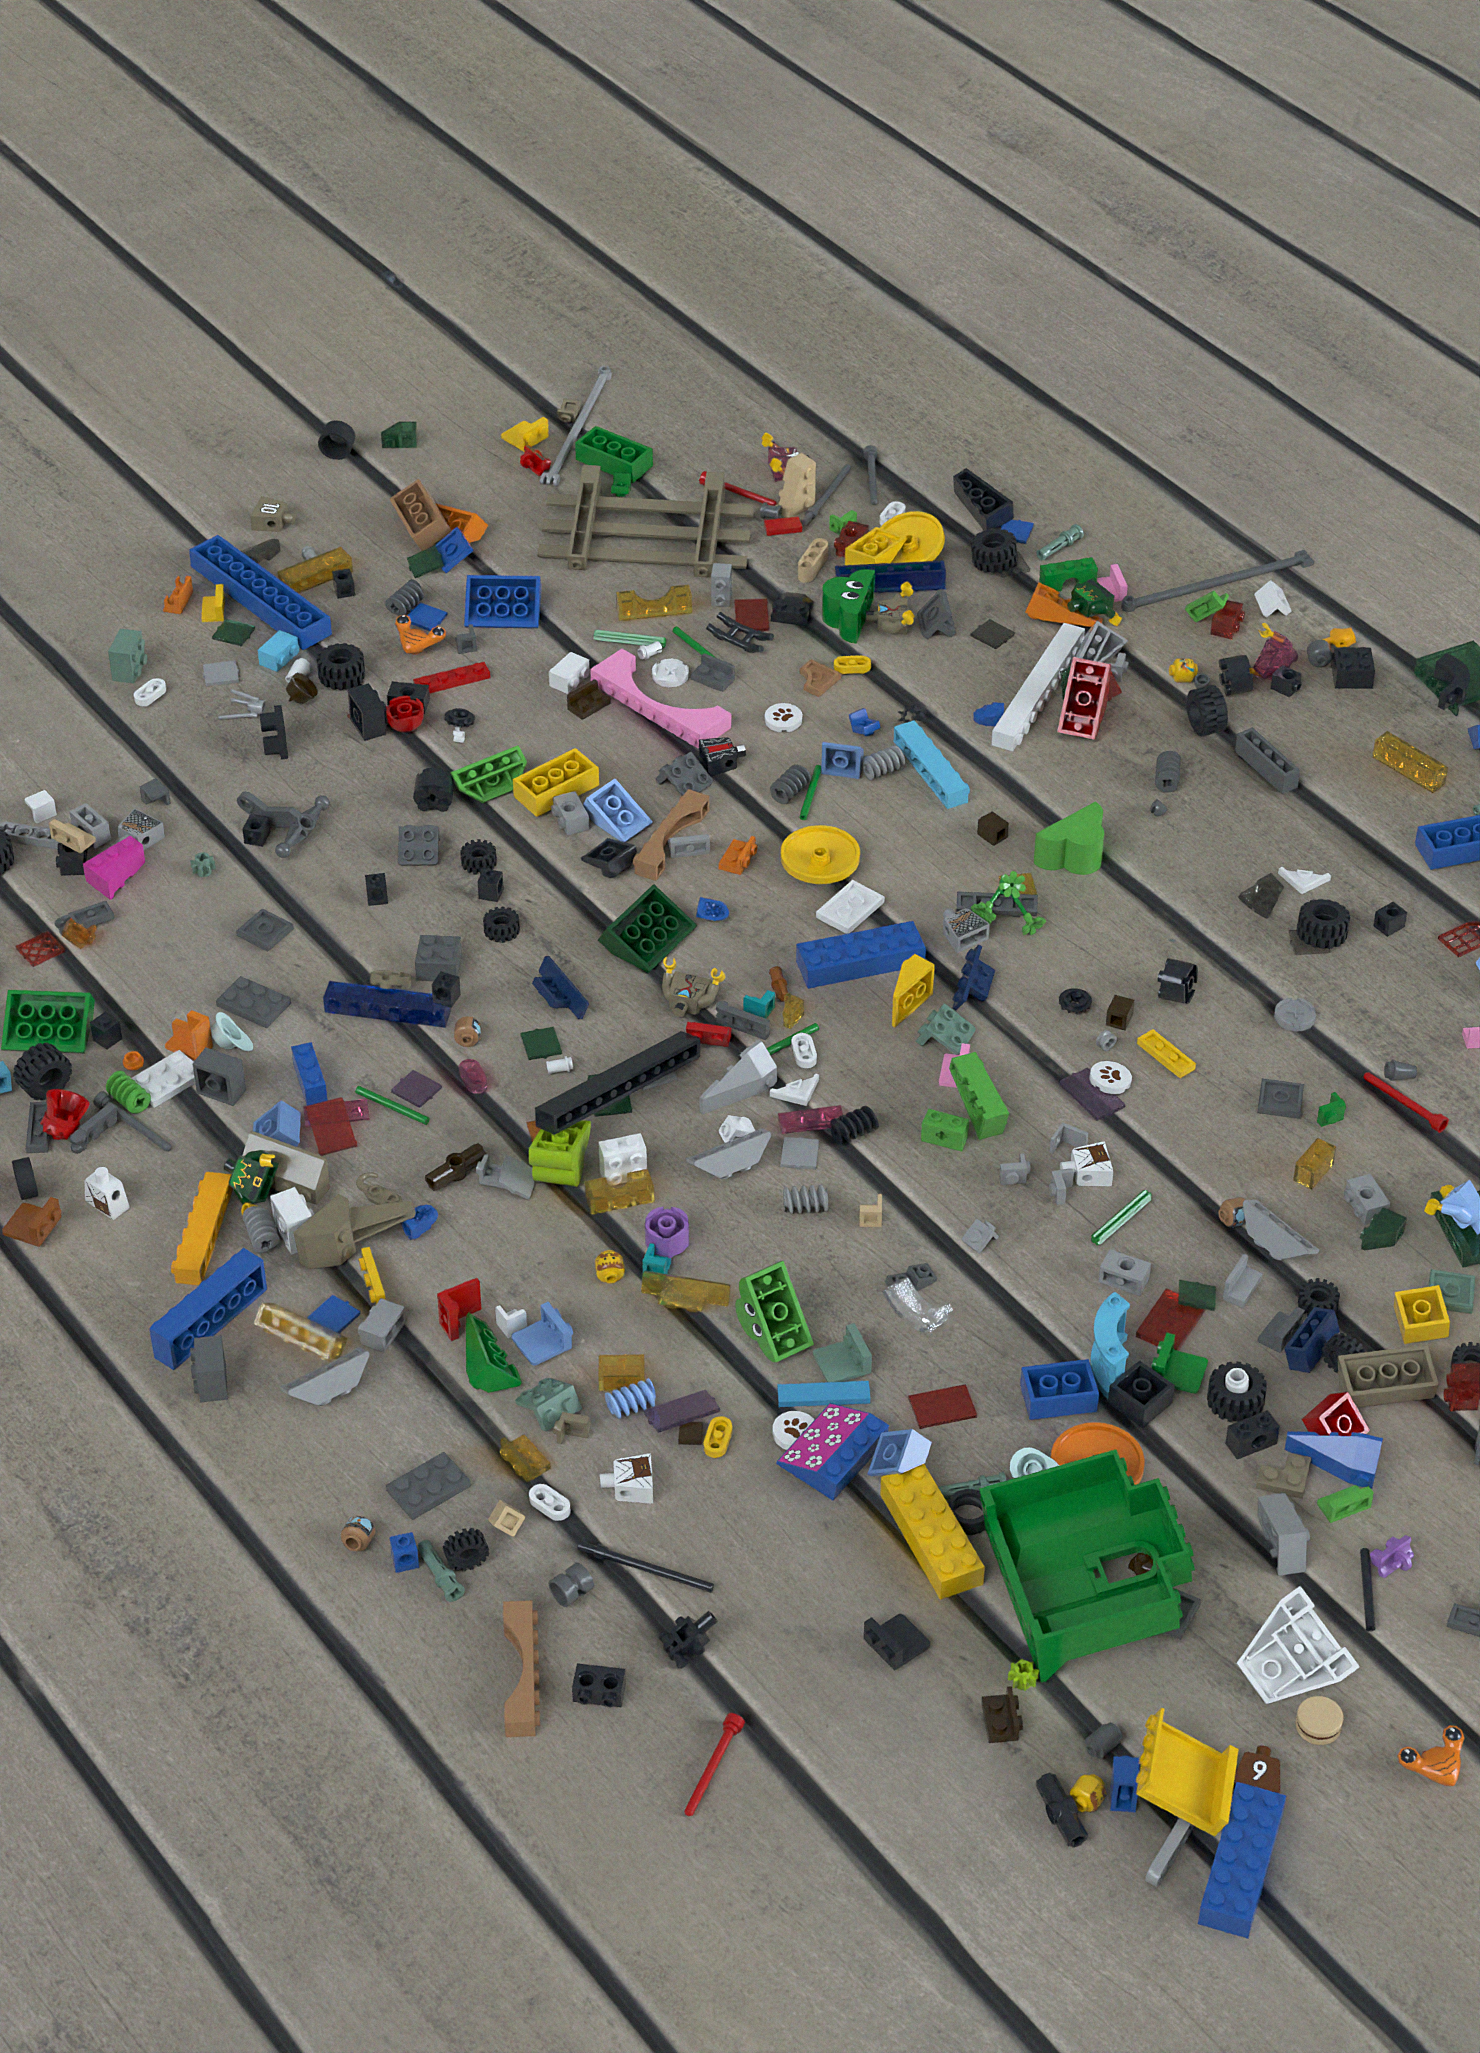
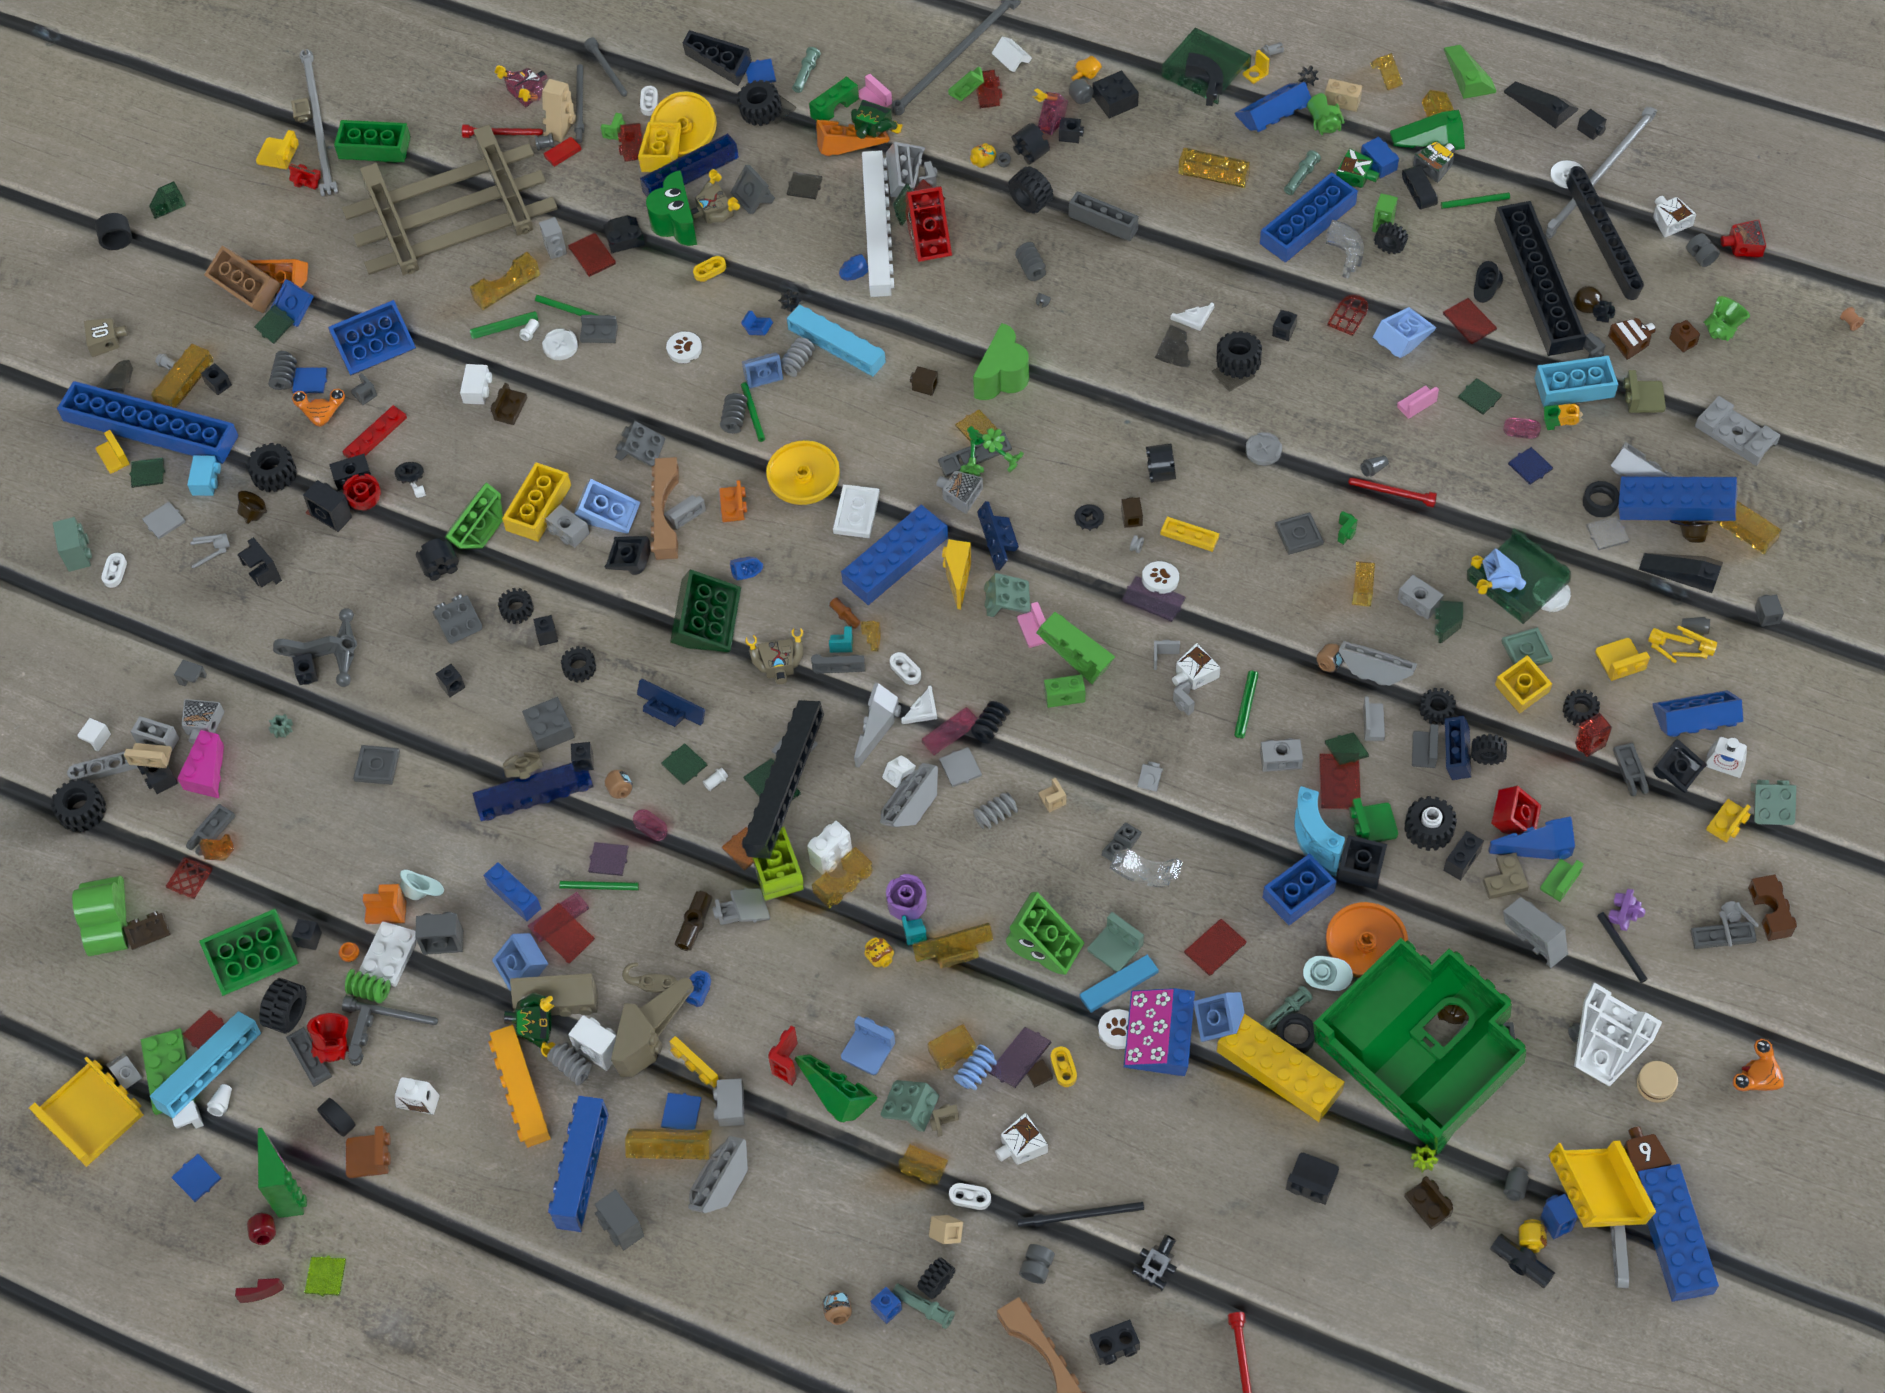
camera: 25 degrees left, 15 degrees up
orange hinge [163,576,193,614] -> none
dark grey plate [216,976,291,1028] -> none
white cone [285,658,311,683] -> none
dark grey plate [386,1452,471,1520] -> none
white panel [495,1305,527,1338] -> none
bright pink arch [590,649,731,749] -> none
green bracket [611,472,631,497] -> none
red bracket [686,1022,732,1047] -> none
black torso [699,737,746,777] -> none
black piece [706,611,774,653] -> none
green bar [766,1023,819,1055] -> none
tan beam [798,538,828,583] -> none
medium nougat tile [800,659,841,697] -> none
light grey bracket [999,1153,1030,1185] -> none
dark tan slope [1338,1345,1439,1408] -> none

